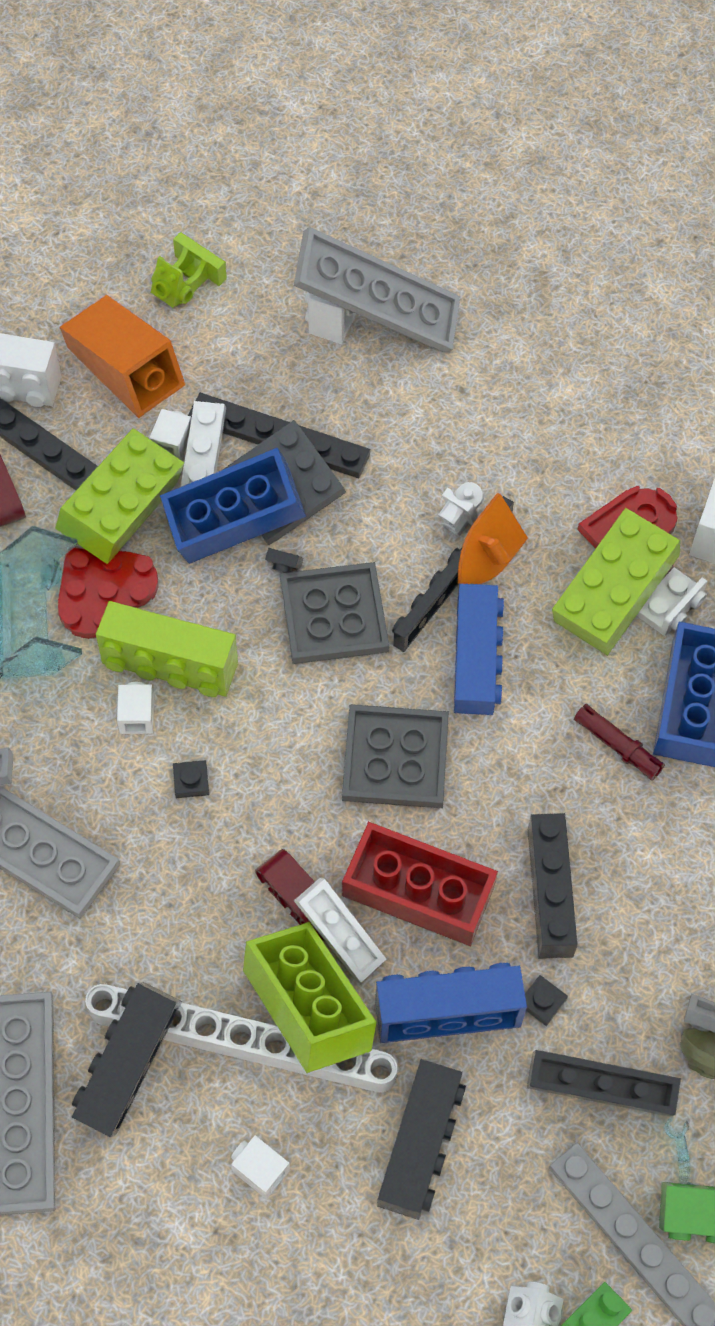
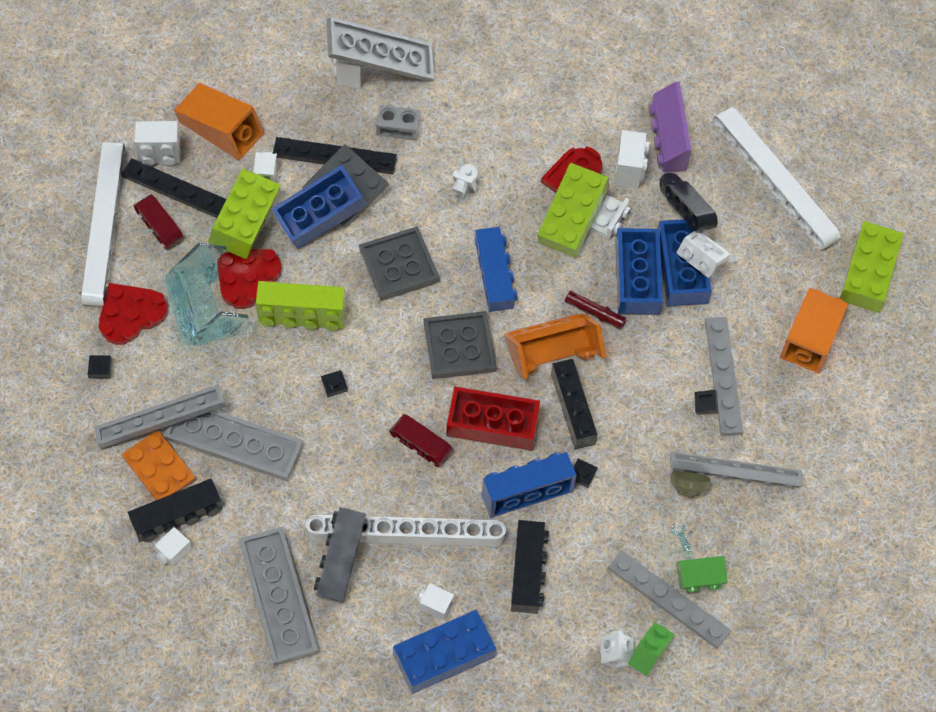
camera: 15 degrees left, 0 degrees up
white brick [117,682,154,734] -> none
lime tile [150,232,227,308] -> none
white plate [181,401,226,487] -> none
lime brick [243,922,377,1073] -> none
black plate [265,548,304,573] -> none
white plate [294,878,386,982] -> none
black plate [392,496,514,652] -> none
orange shield [458,493,528,584] -> none
black brick [527,1050,681,1117] -> none
none -> light grey brick [376,105,420,141]
none -> blue brick [393,609,496,694]
none -> orange windscreen [504,314,607,379]

